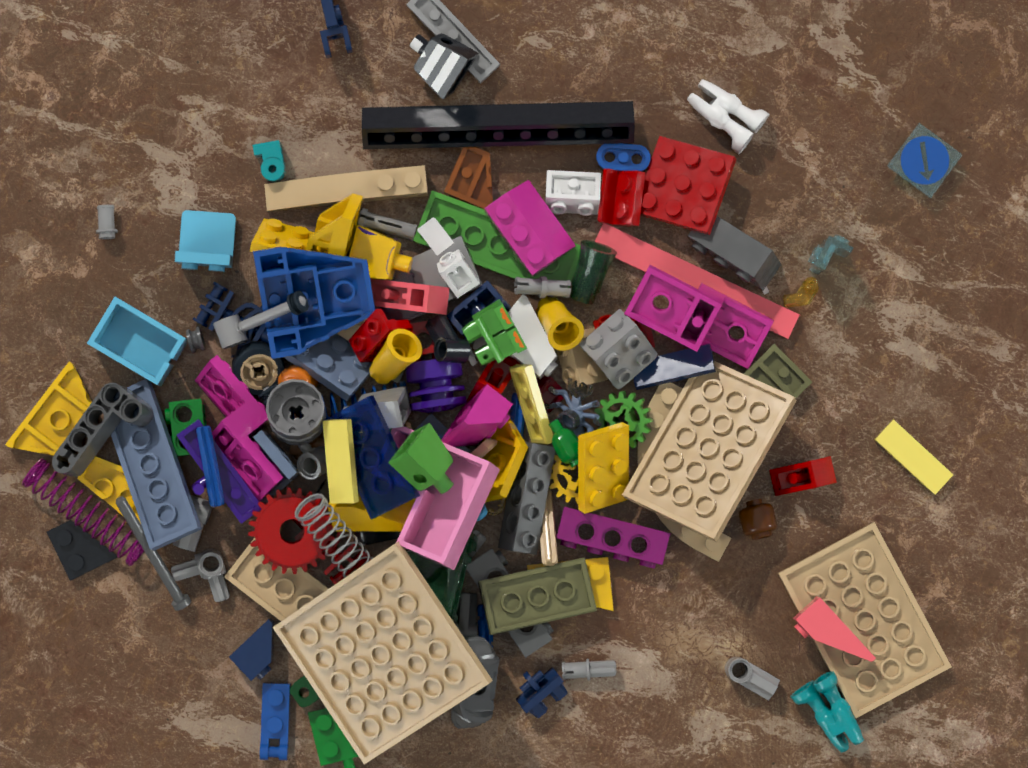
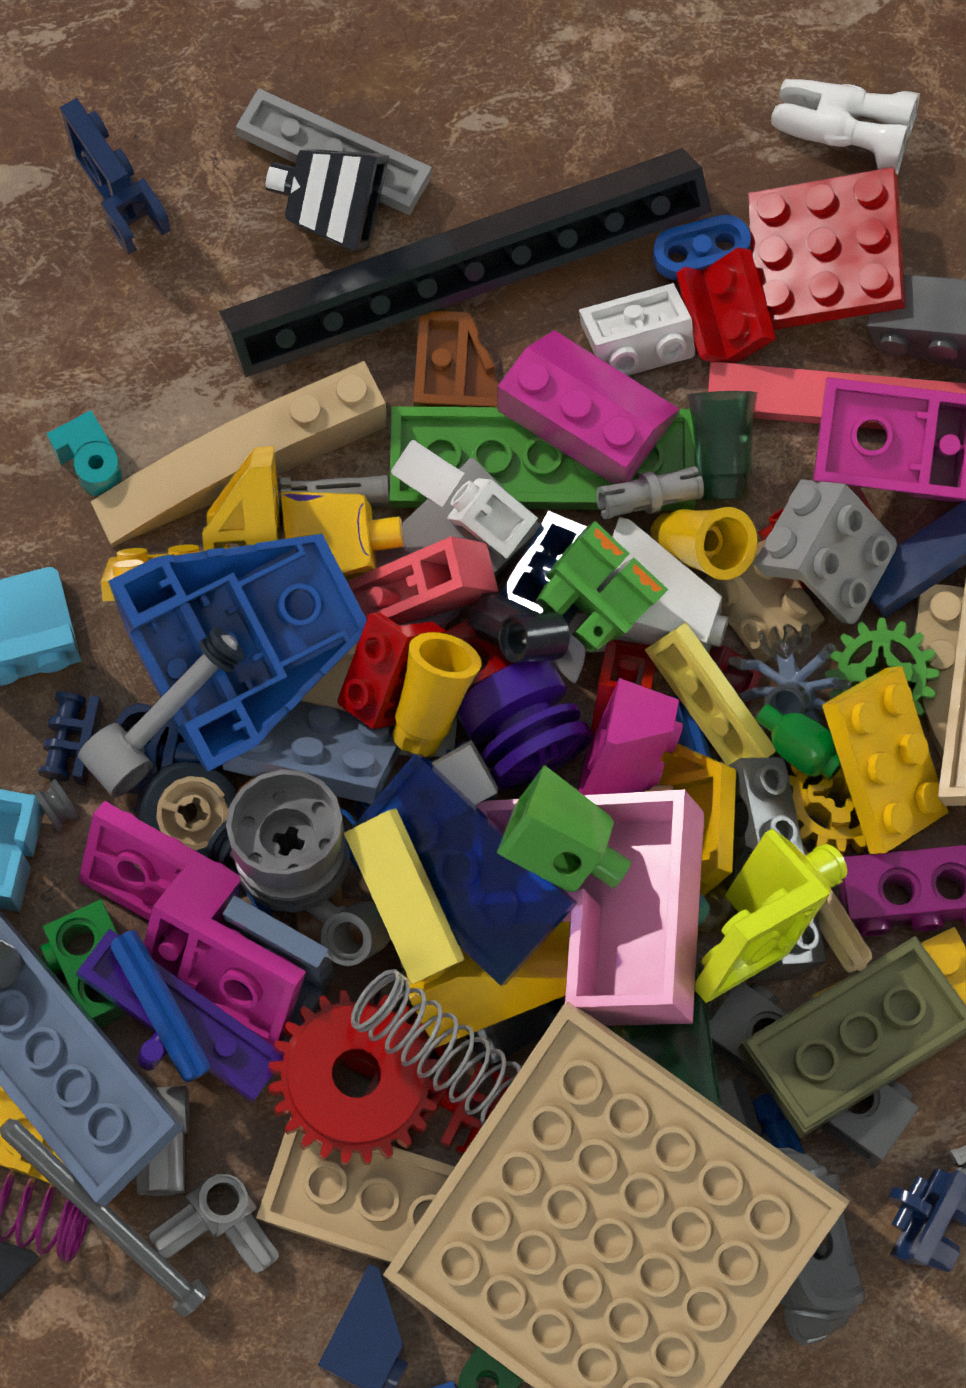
camera: 15 degrees left, 15 degrees down
none -> neon yellow plate [695,829,847,1003]

